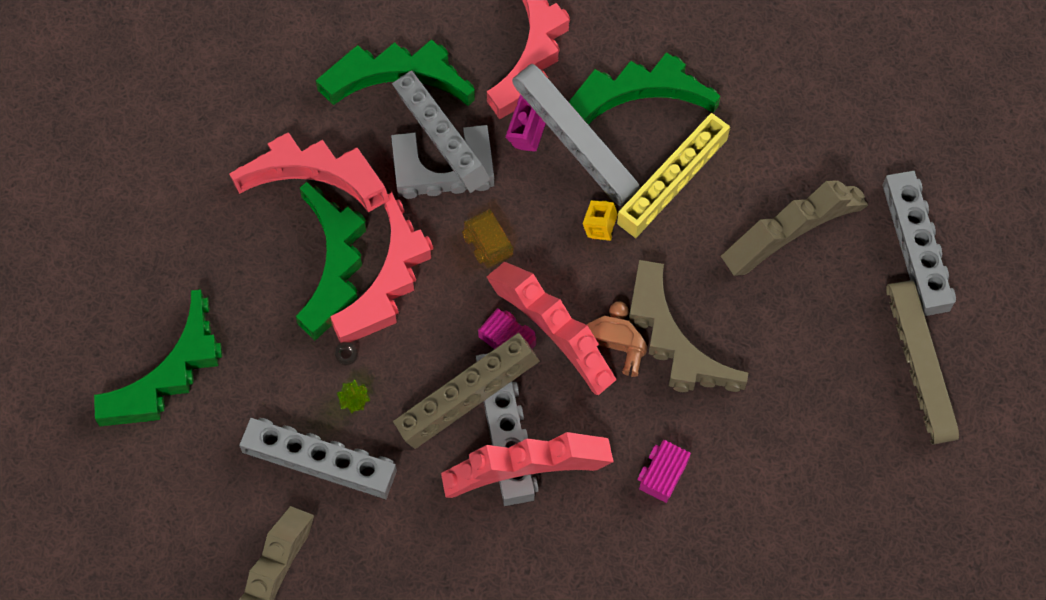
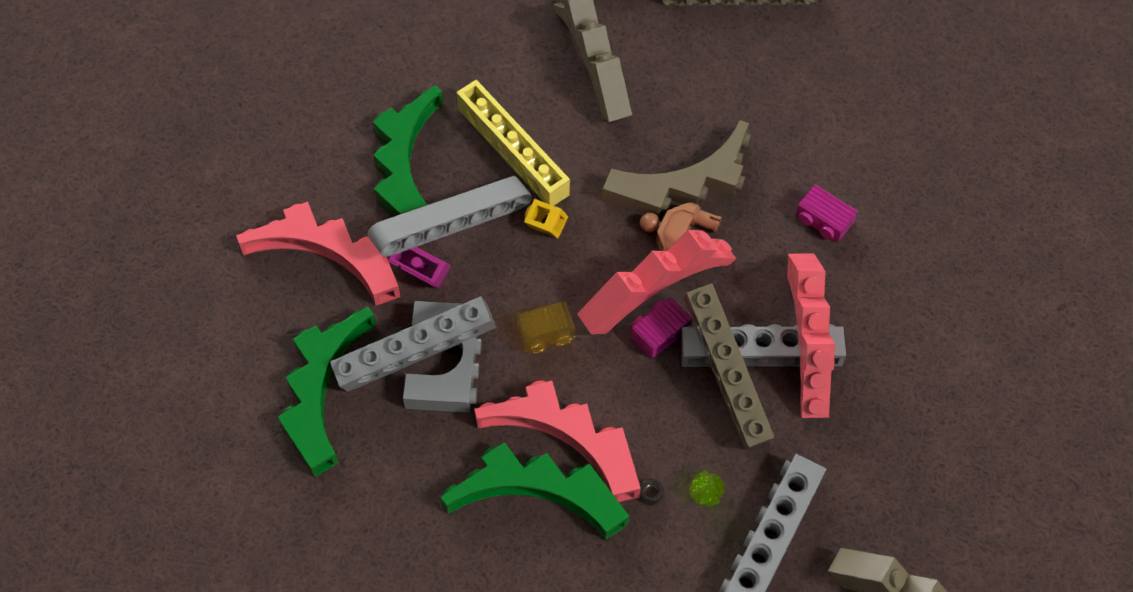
camera: 80 degrees left, 5 degrees down
coral arch [229,132,390,212] -> none

